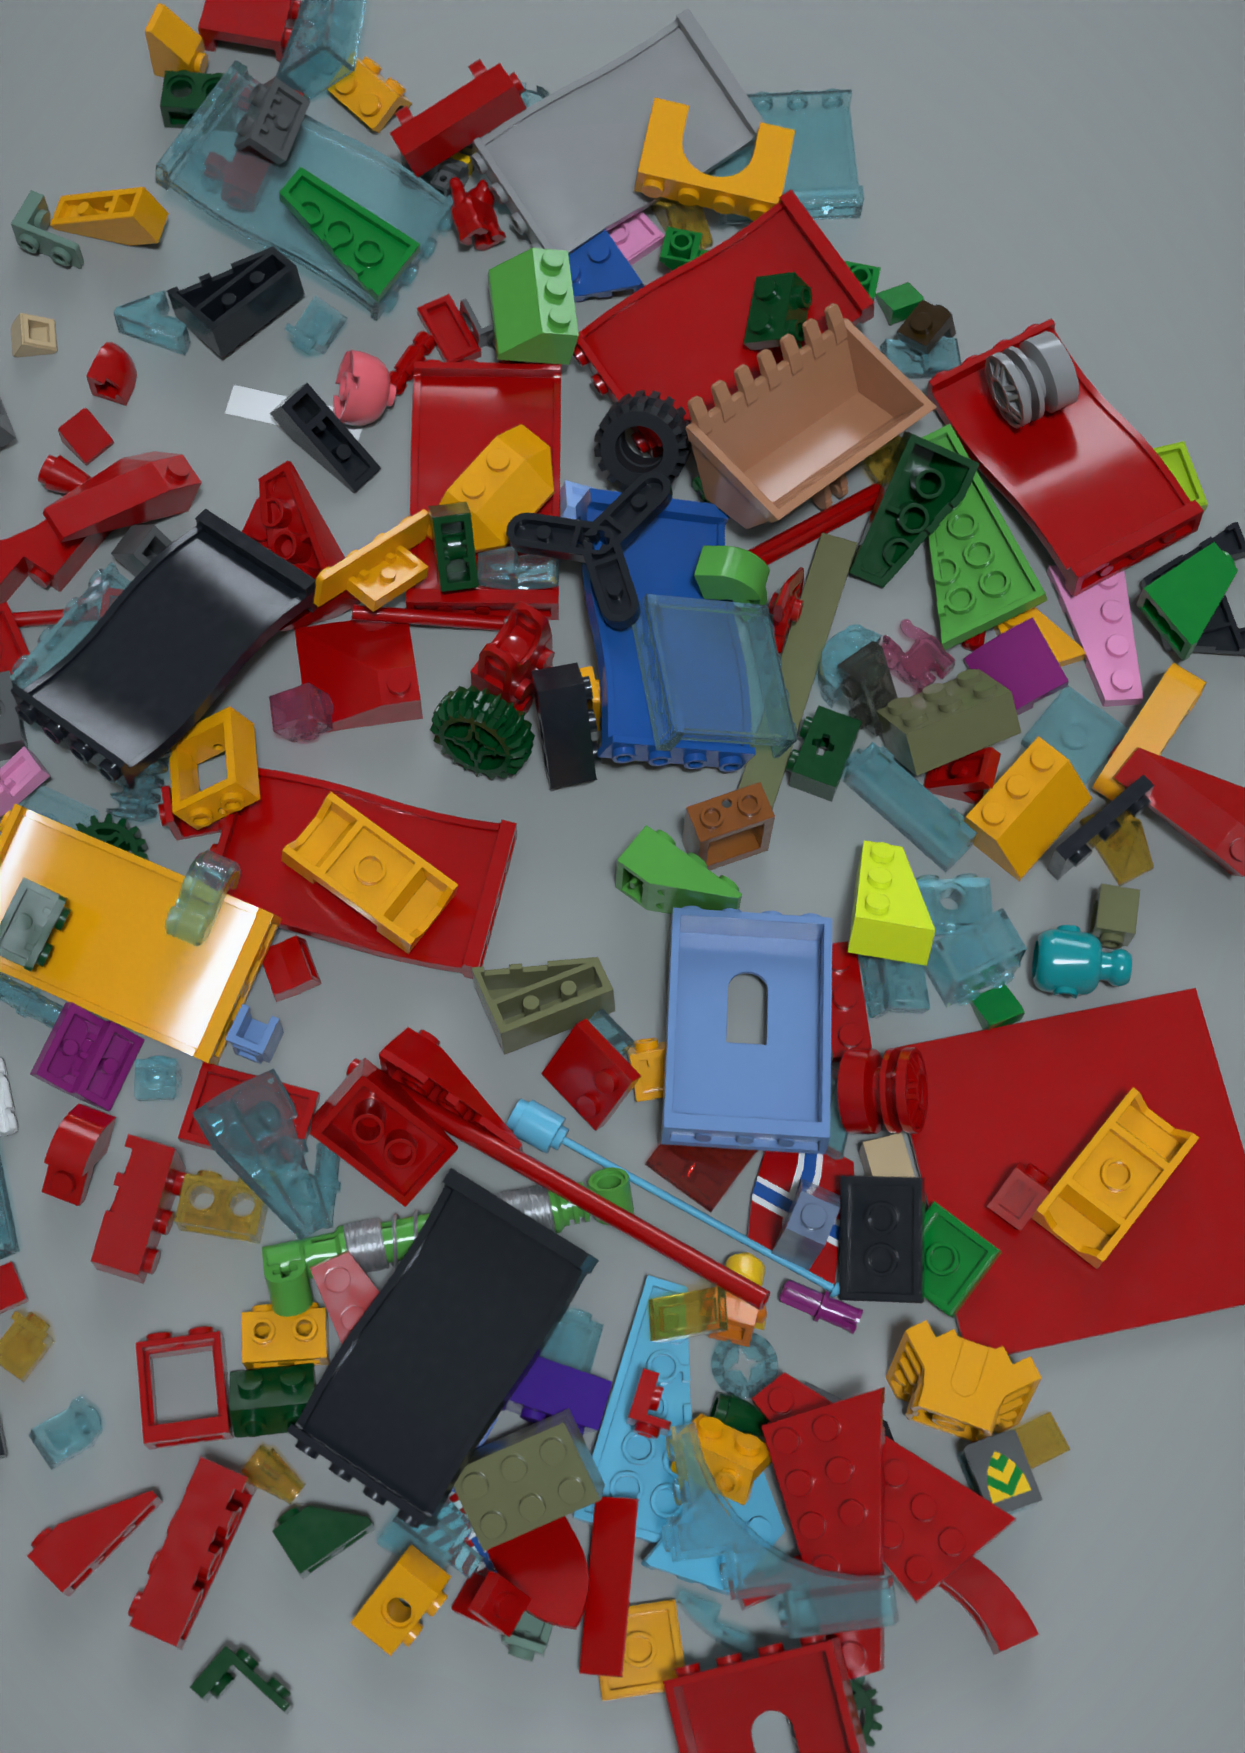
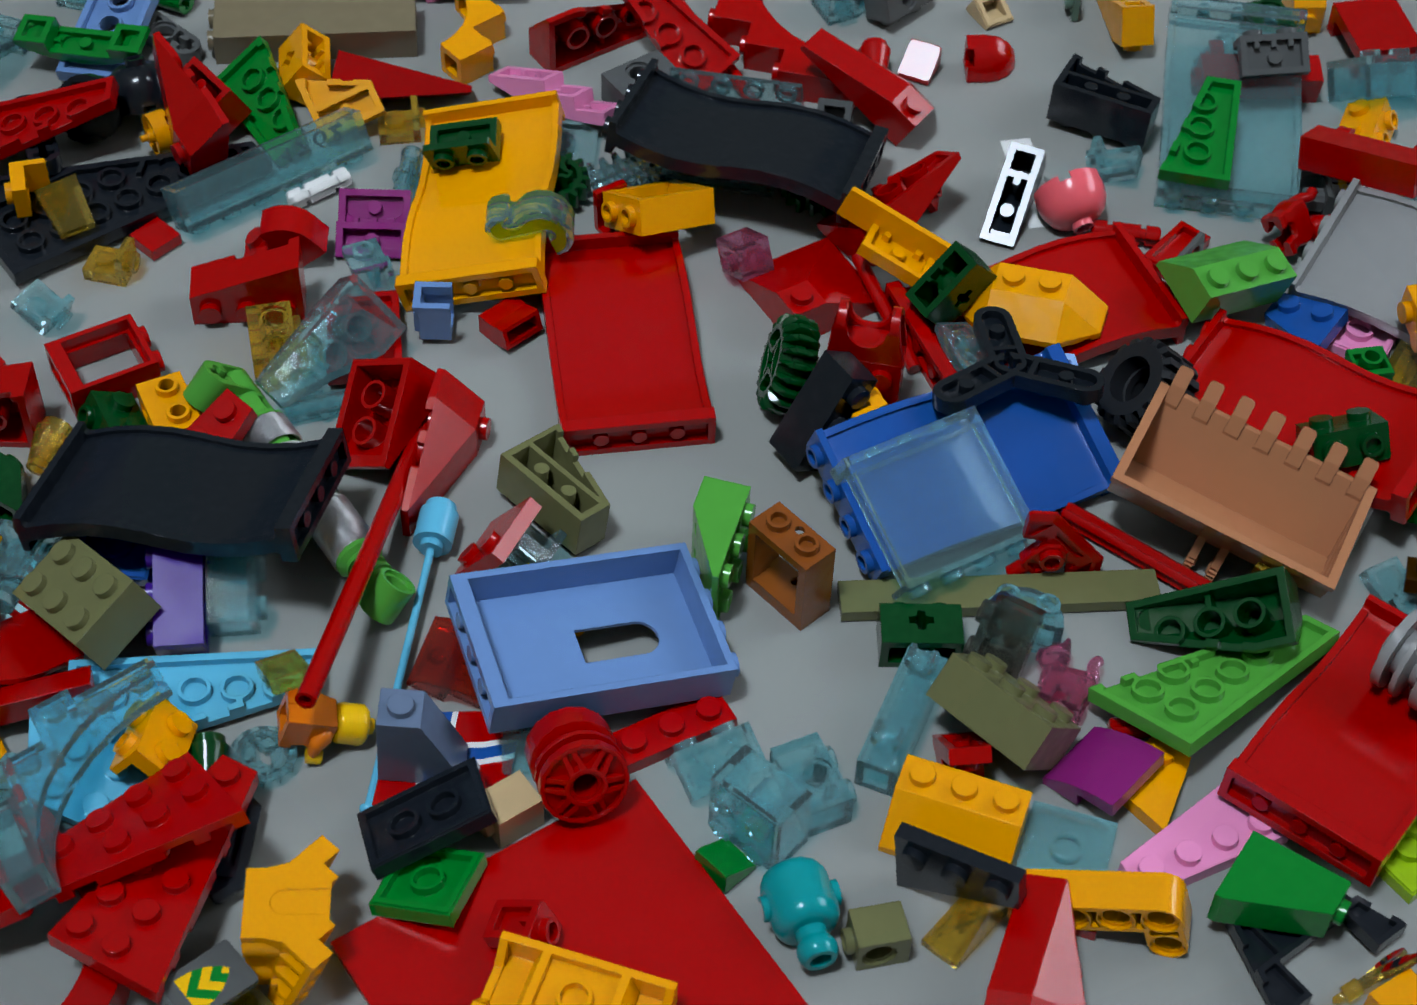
camera: 70 degrees right, 20 degrees down
clear light blue slope [113,290,191,356] -> none
light orange piece [281,792,458,954] -> none
red bracket [626,1368,671,1439] -> none
bright green brick [694,545,770,624] -> none
magenta axle [779,1280,863,1334] -> none
neon yellow wedge [848,840,935,966] -> none

